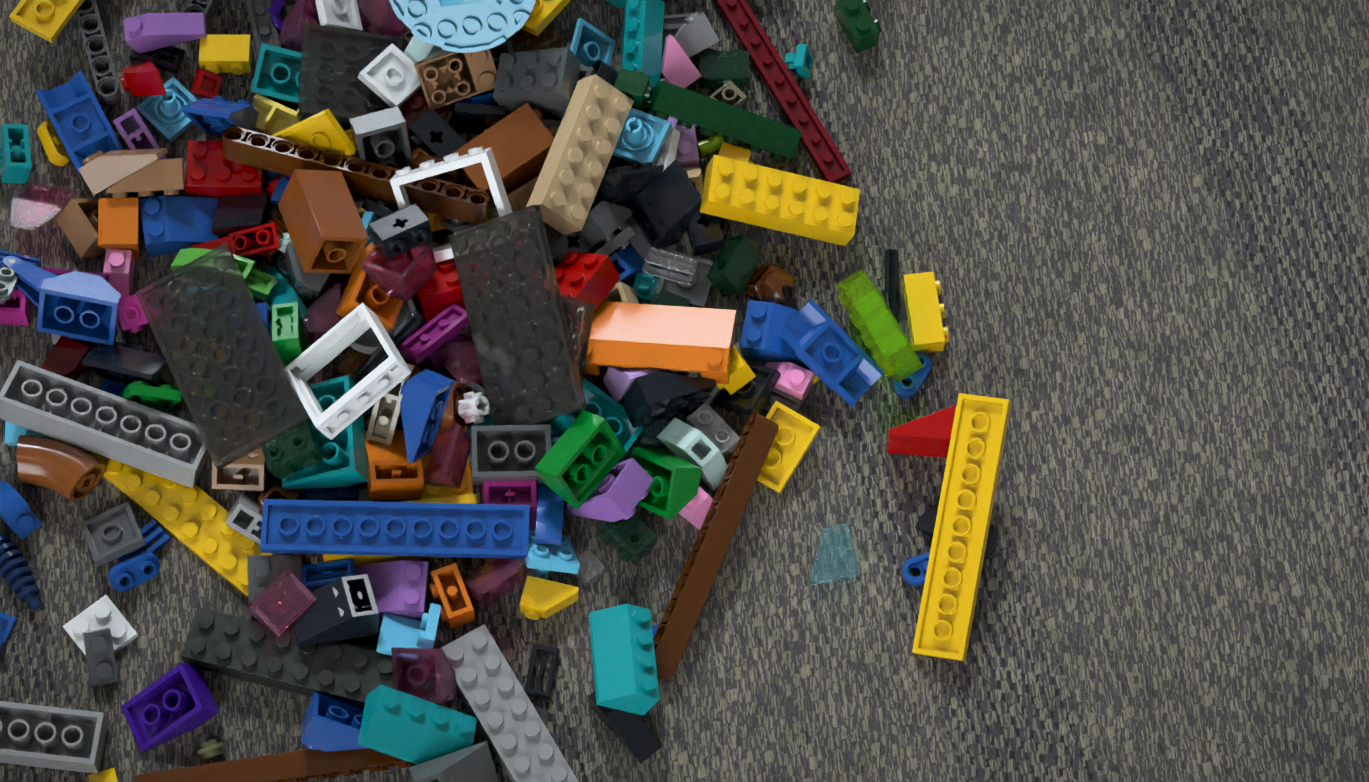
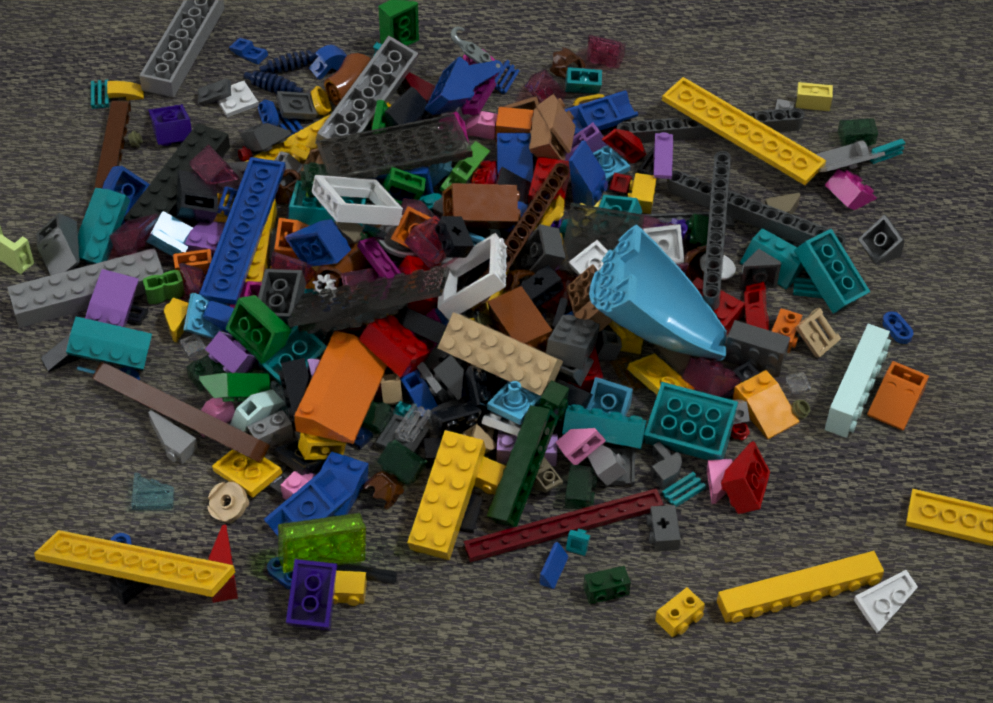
camera: 100 degrees right, 15 degrees down
none -> medium lavender slope [85,269,139,327]
none -> bright green brick [143,270,185,304]
none -> light grey slope [148,410,198,464]
none -> tan plate [207,481,249,523]
none -> red plate [238,146,252,162]
none -> dark grey slope [240,123,291,153]
none -> dark blue piece [244,71,303,94]
none -> dark purple slope [286,559,337,630]
none -> yellow plate [290,141,311,160]
none -> yellow plate [311,86,332,116]
none -> blue slope [540,542,568,589]

